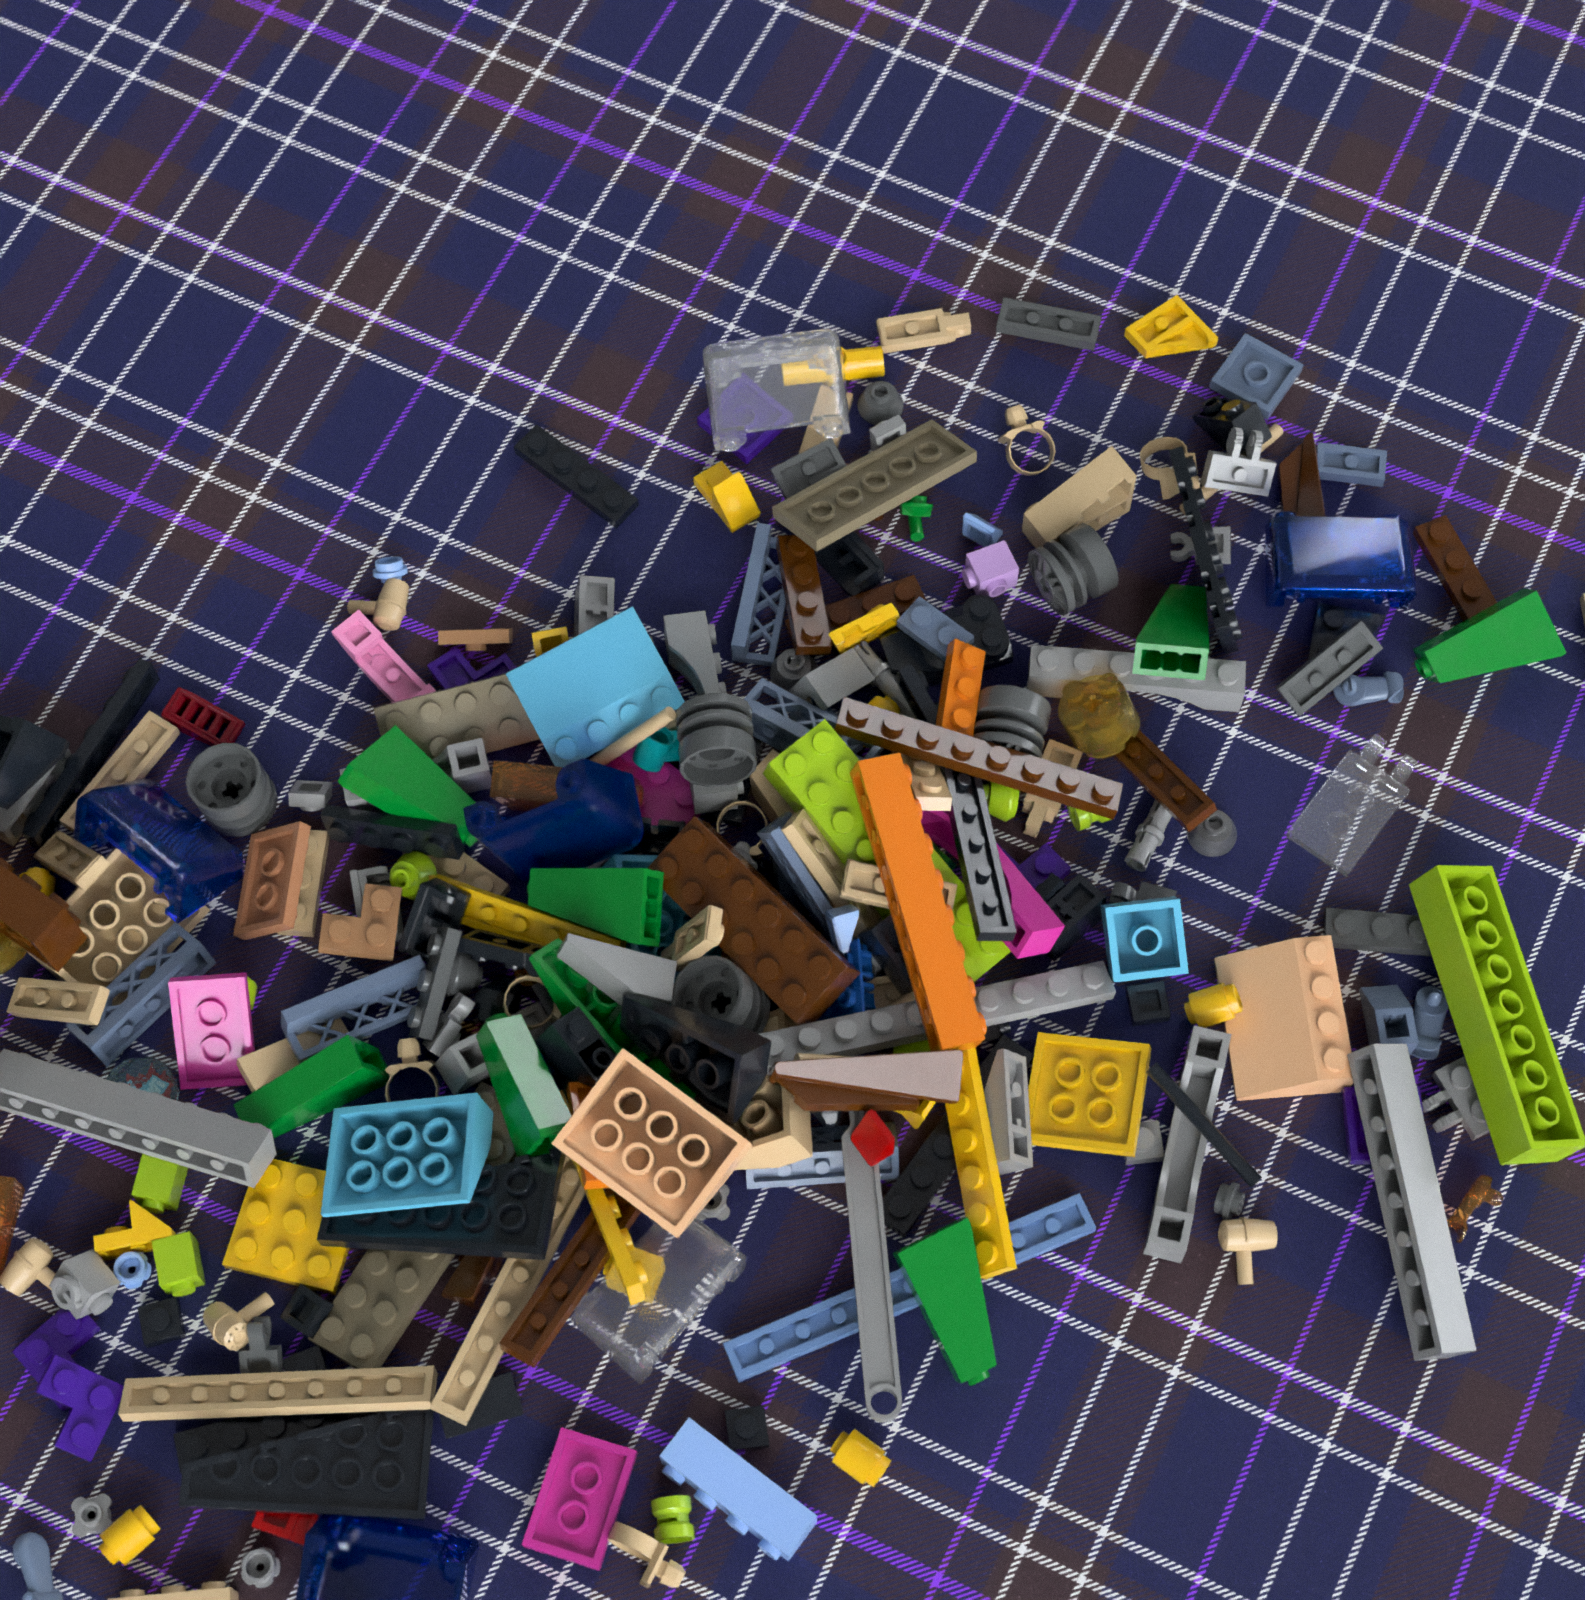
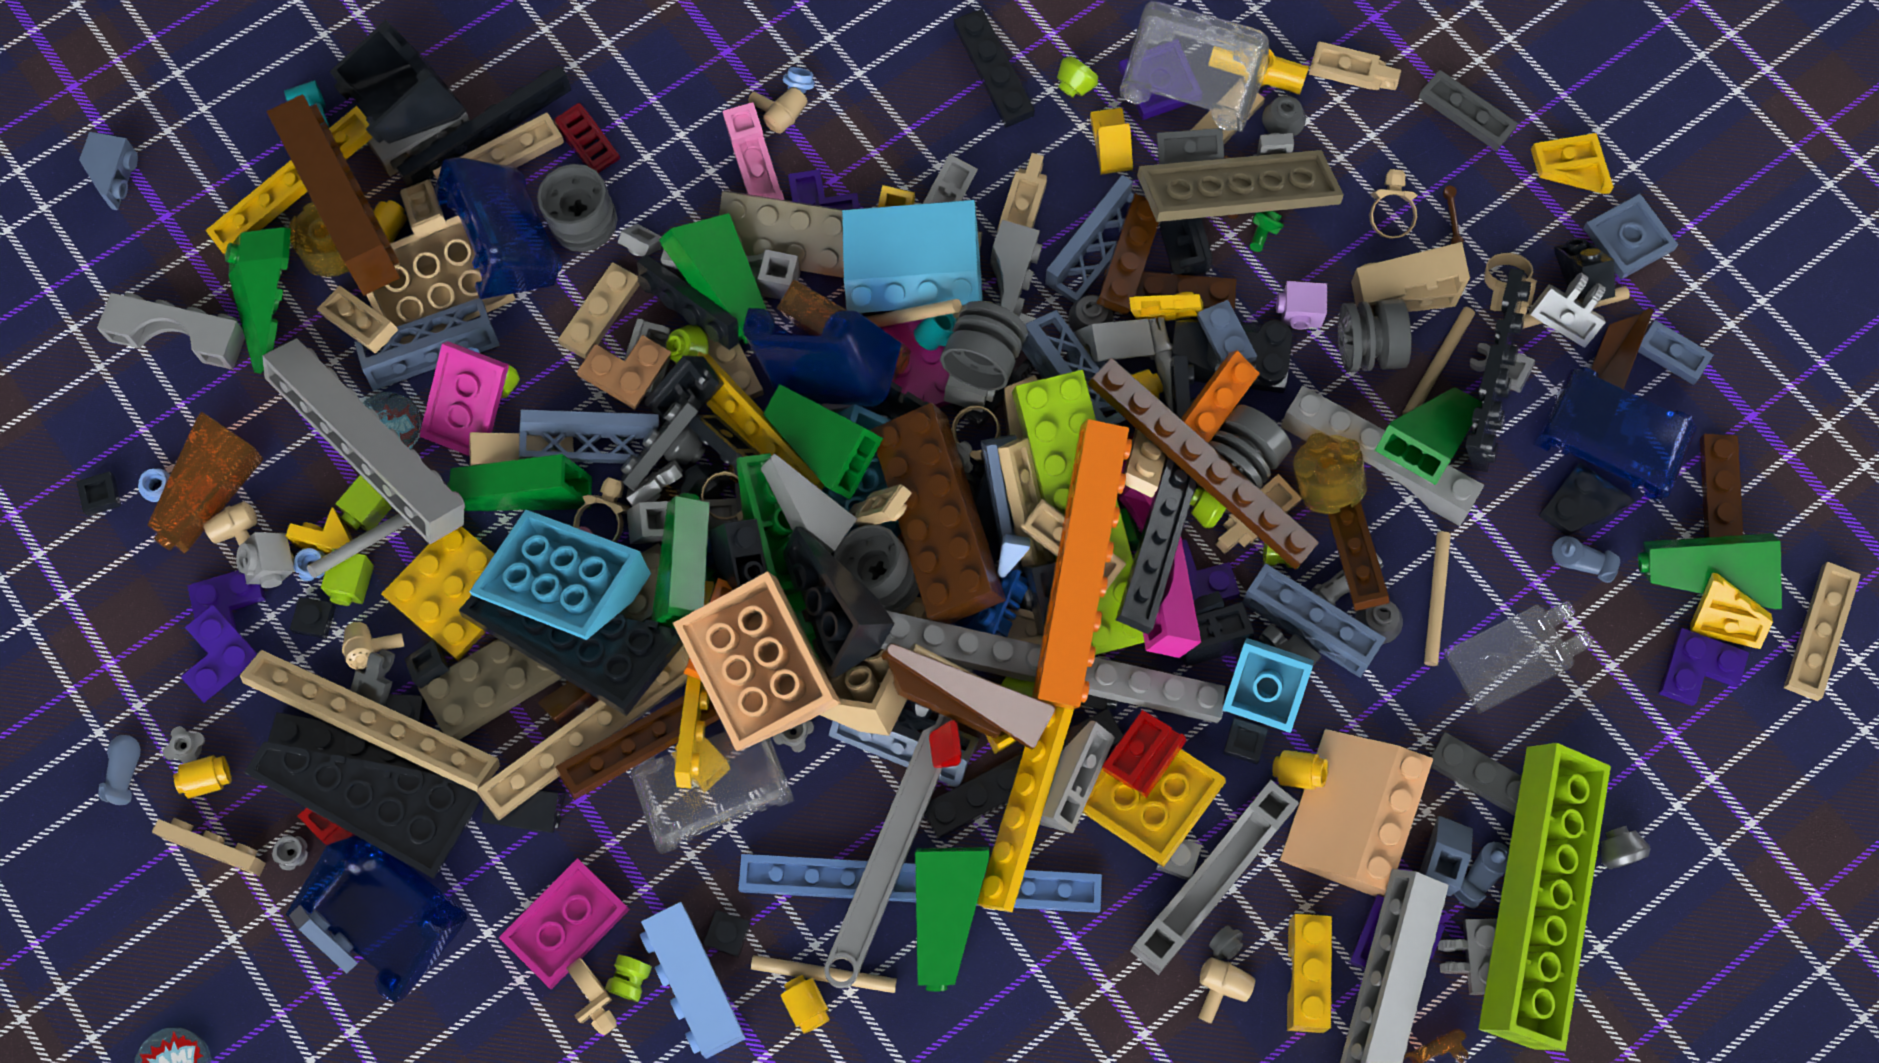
camera: 25 degrees right, 5 degrees up
nougat plate [233,821,311,940] -> none
medium nougat plate [438,628,513,651] -> none
light blue slope [962,512,1003,547] -> none
black bar [1146,1062,1262,1188] -> none
dark grey plate [1275,620,1383,716] -> none
none -> light grey bar [307,513,409,578]
none -> tan bar [751,955,897,993]
none -> tan hinge [997,153,1047,232]
none -> lime cone [1057,56,1098,98]
none -> red plate [1102,710,1186,798]
none -> sand blue fence [1243,563,1386,678]
none -> yellow arch [1287,914,1332,1033]
none -> tan bar [1402,307,1475,415]
none -> tan bar [1424,531,1451,666]
none -> reddish brown hinge [1443,185,1464,244]
none -> flat silver cone [1601,826,1651,869]
none -> dark purple plate [1658,628,1749,706]
none -> yellow wing [1690,573,1773,649]

